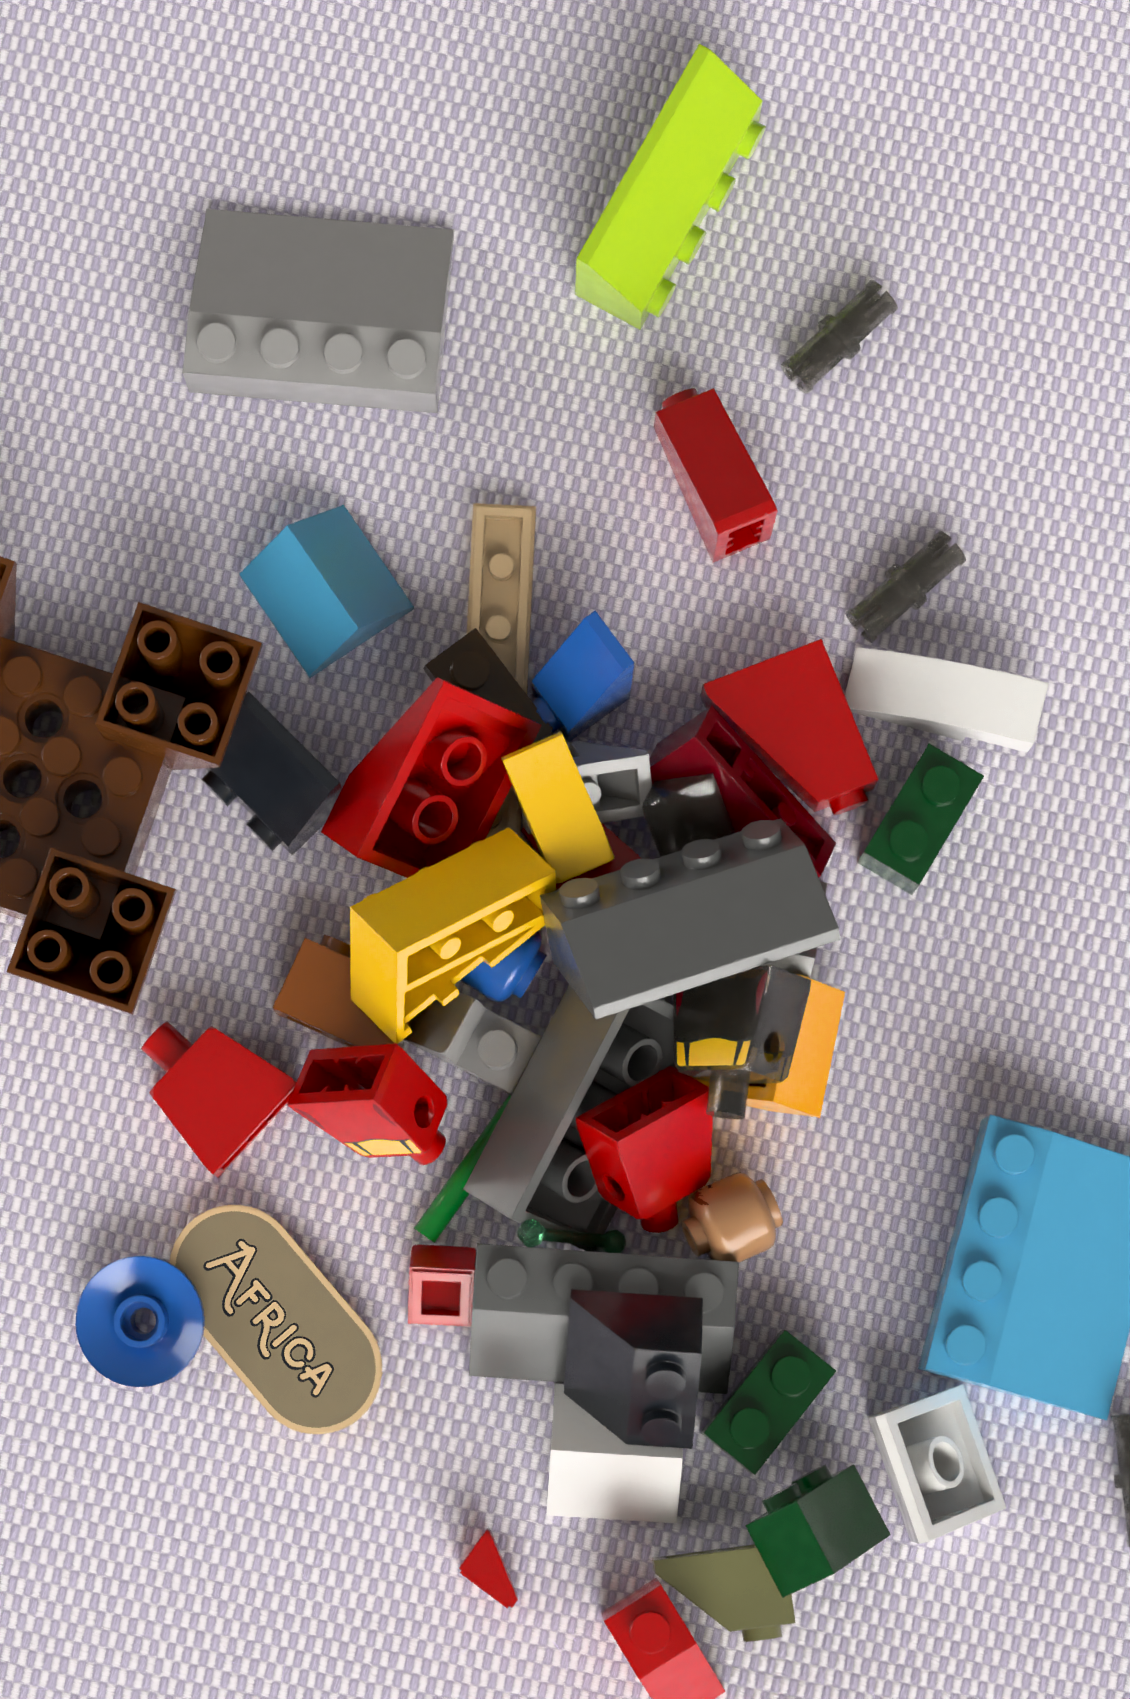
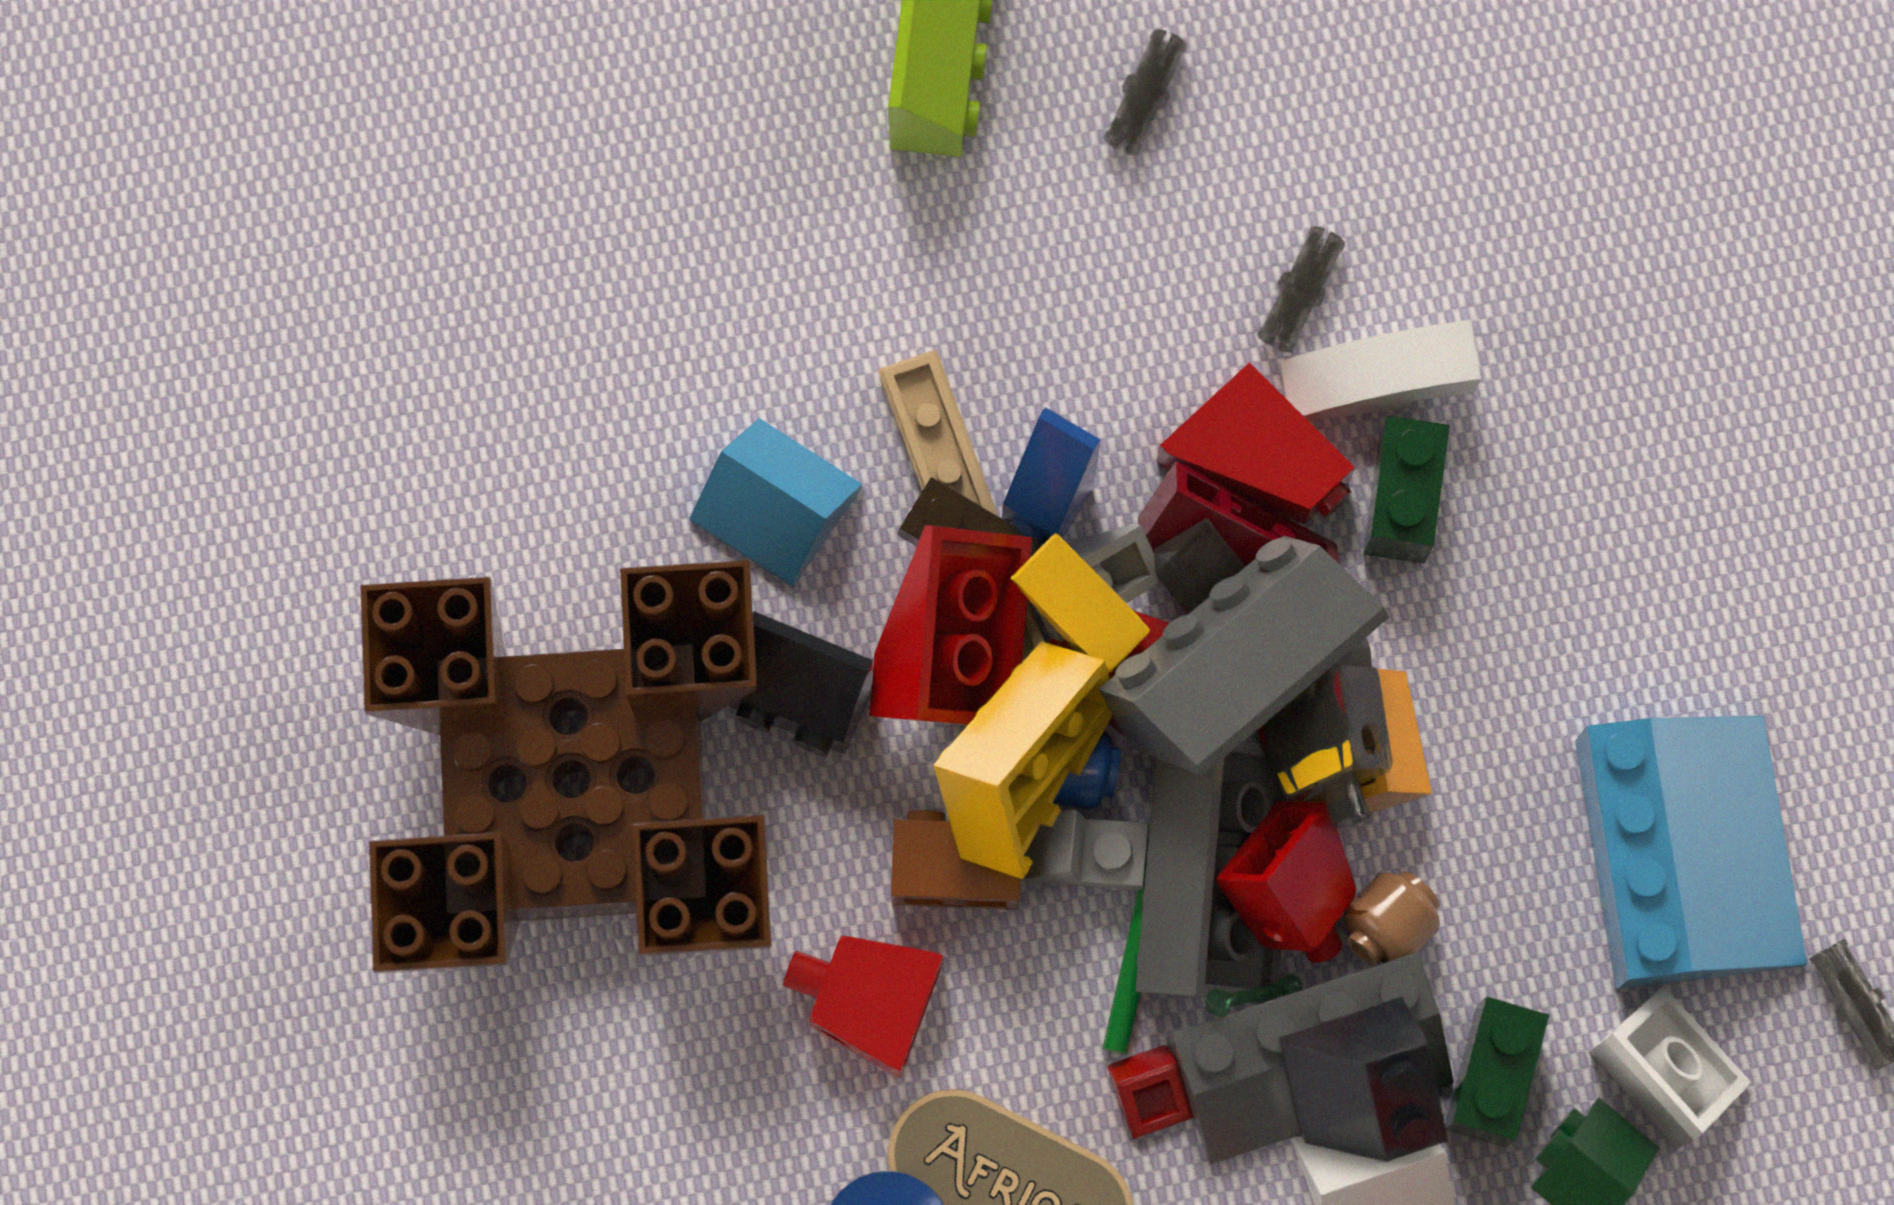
camera: 20 degrees left, 5 degrees down
light grey slope [182,209,454,413] -> none
red torso [287,1043,448,1165] -> none
red slope [654,388,778,563] -> none

